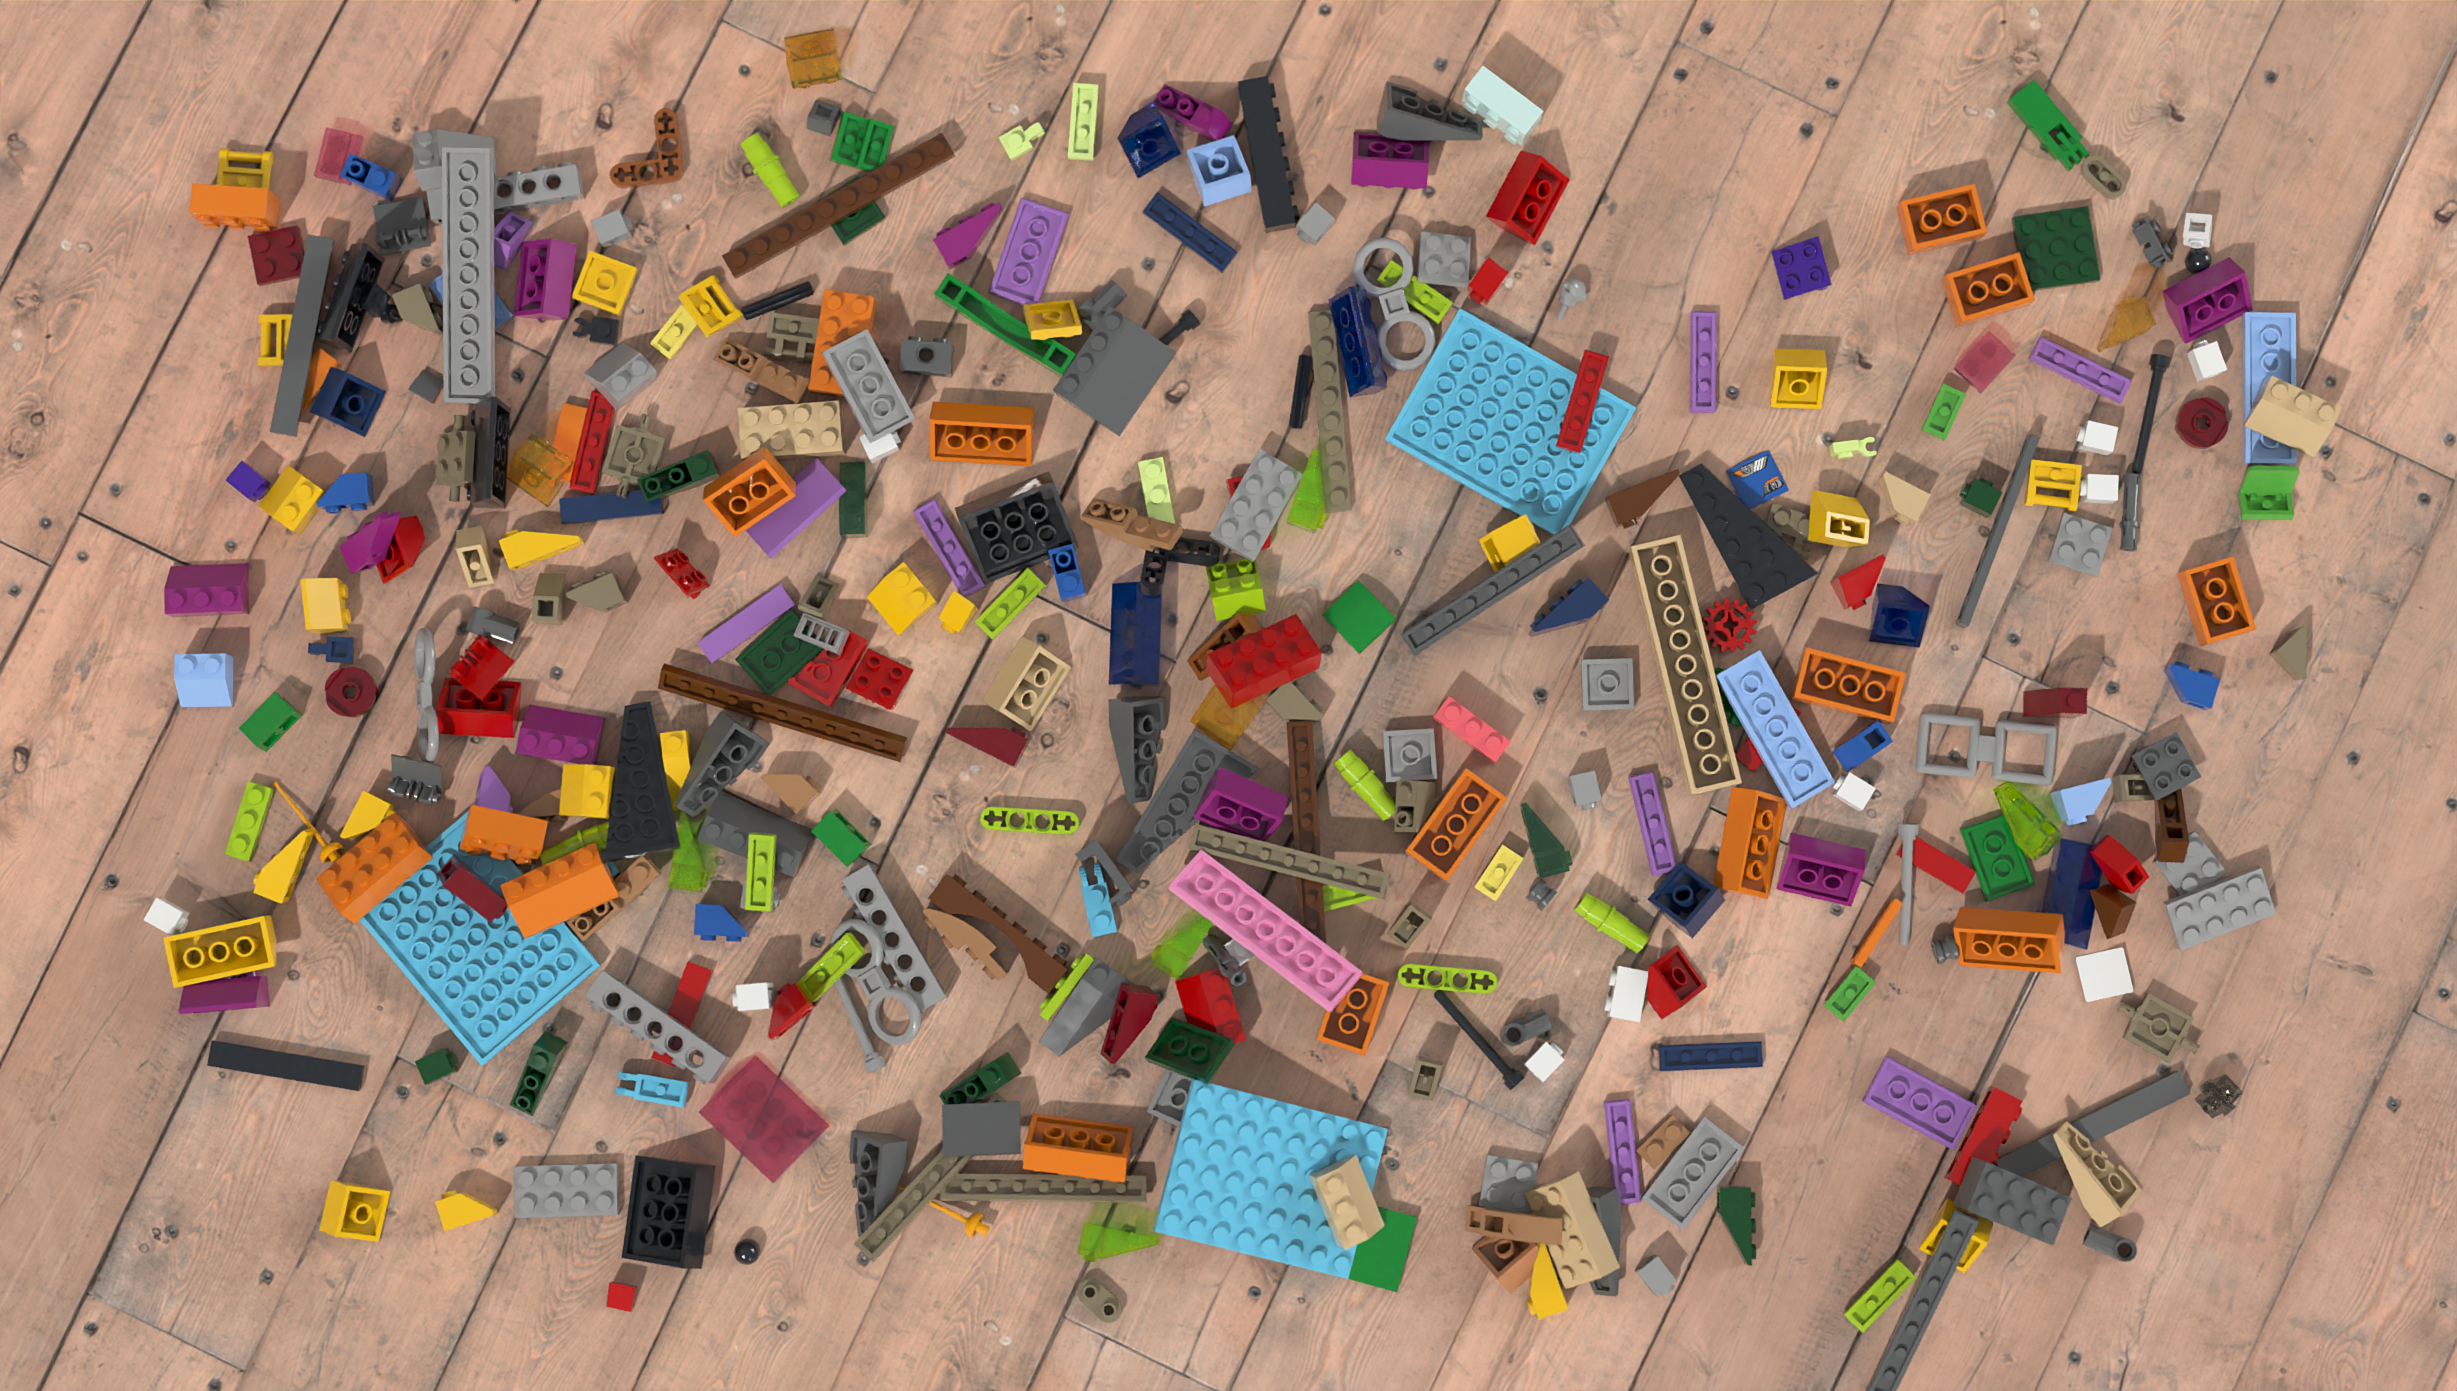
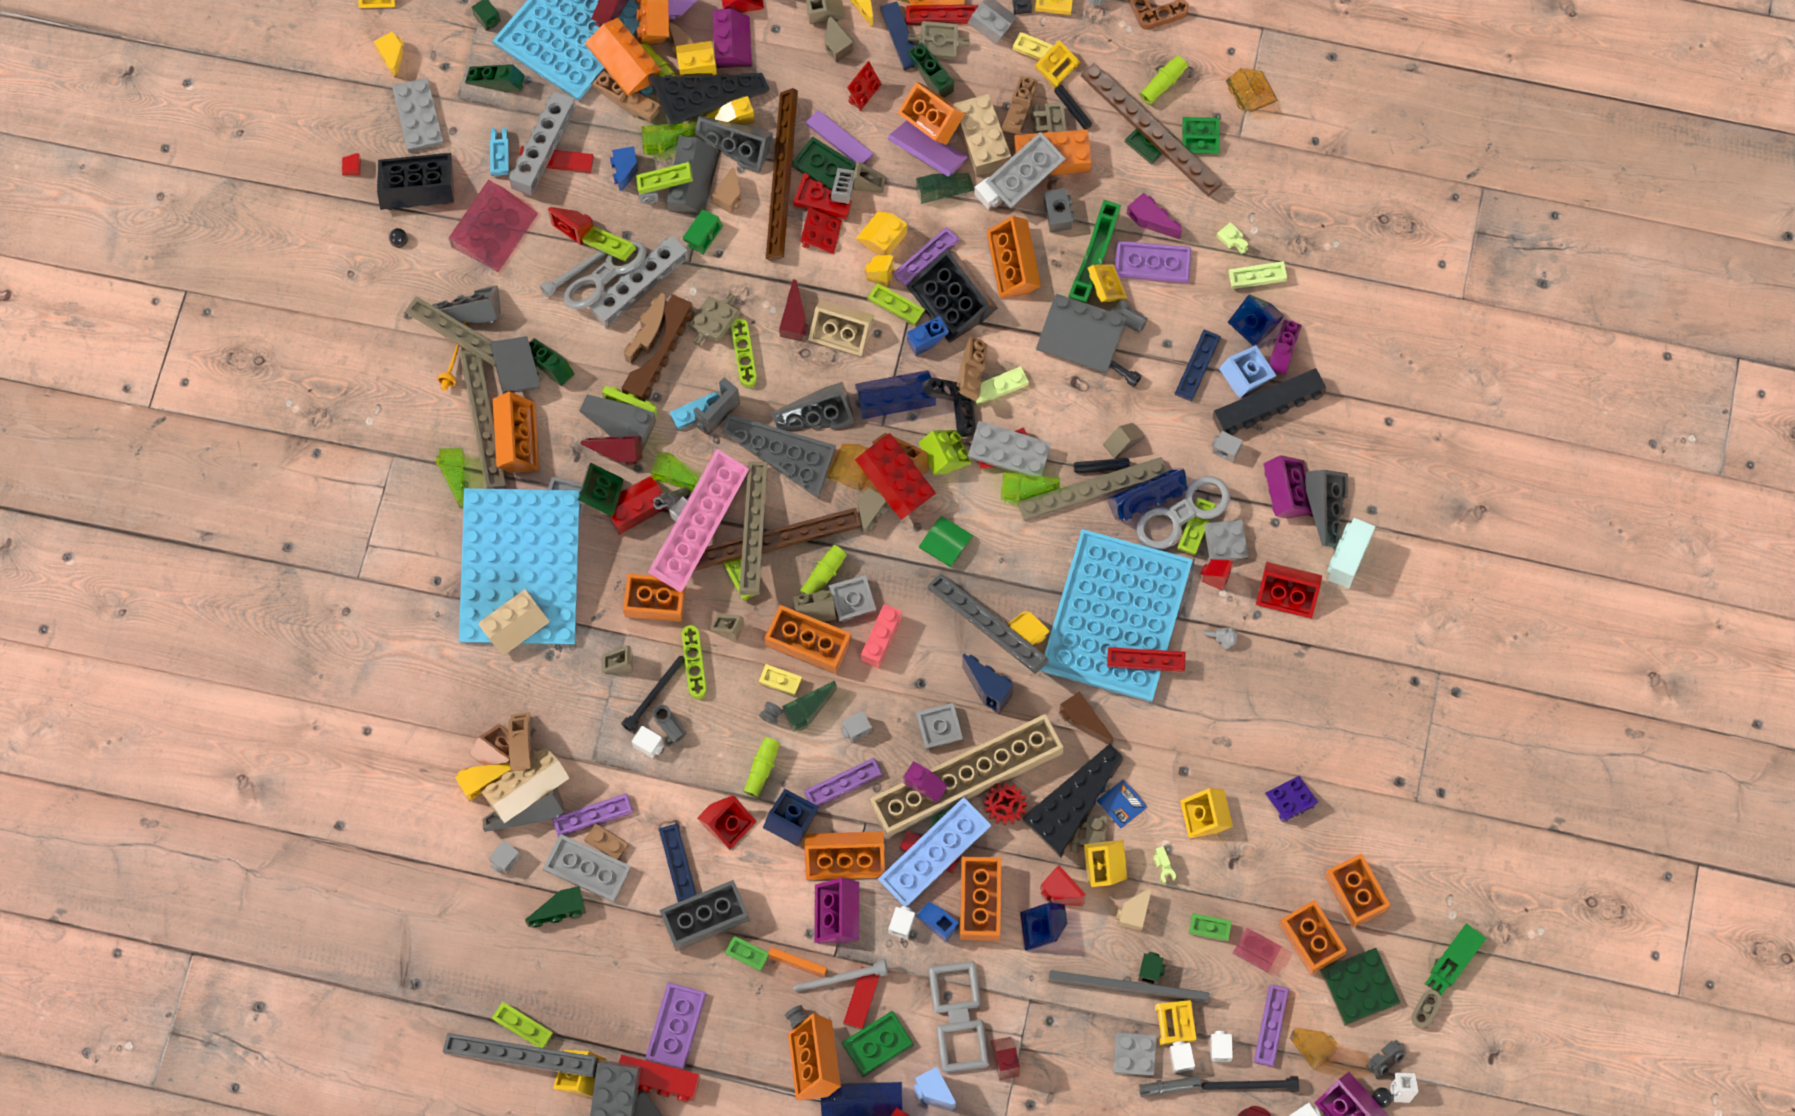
camera: 75 degrees right, 15 degrees down
white brick [732,982,774,1011] -> none
dark grey slope [807,99,840,136] -> none
dark tan plate [1077,1278,1122,1323] -> none
magenta slope [1193,767,1288,842] -> none
green tile [1348,1206,1417,1292] -> none
light grey plate [1478,1155,1538,1213] -> none
white brick [1604,966,1648,1022] -> none
medium lavender tile [1690,311,1717,413] -> none
clear neon green slope [1993,782,2063,861] -> none
none -> dark grey brick [660,880,750,951]
none -> dark tan plate [688,292,740,346]
none -> magenta slope [903,761,947,803]
none -> dark tan slope [1103,423,1145,459]

